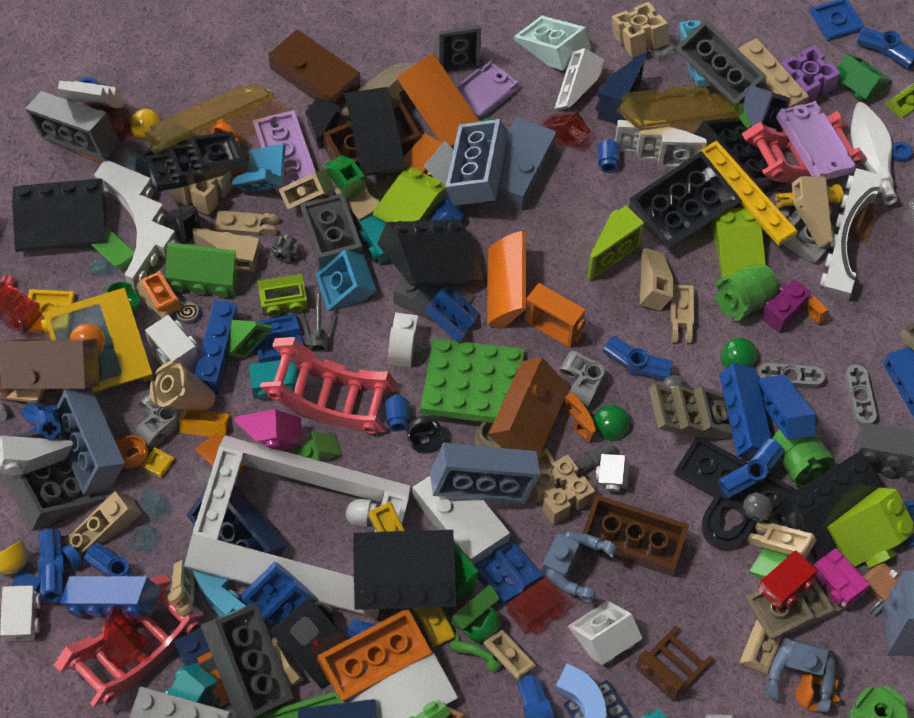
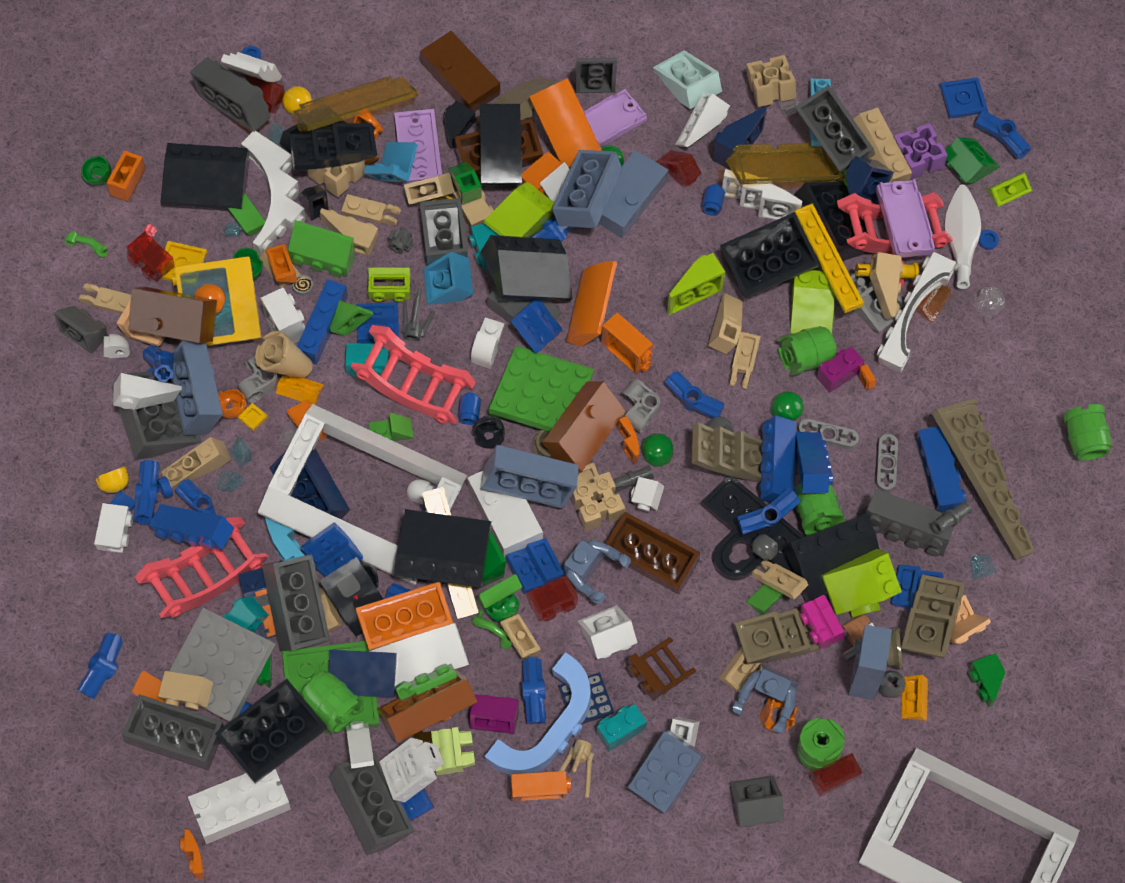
camera: 10 degrees right, 5 degrees up
clear red slope [102,605,147,669] -> none
tan hinge [168,560,195,617] -> none
dark pink slope [235,409,302,452] -> none
red brick [758,550,817,611] -> none

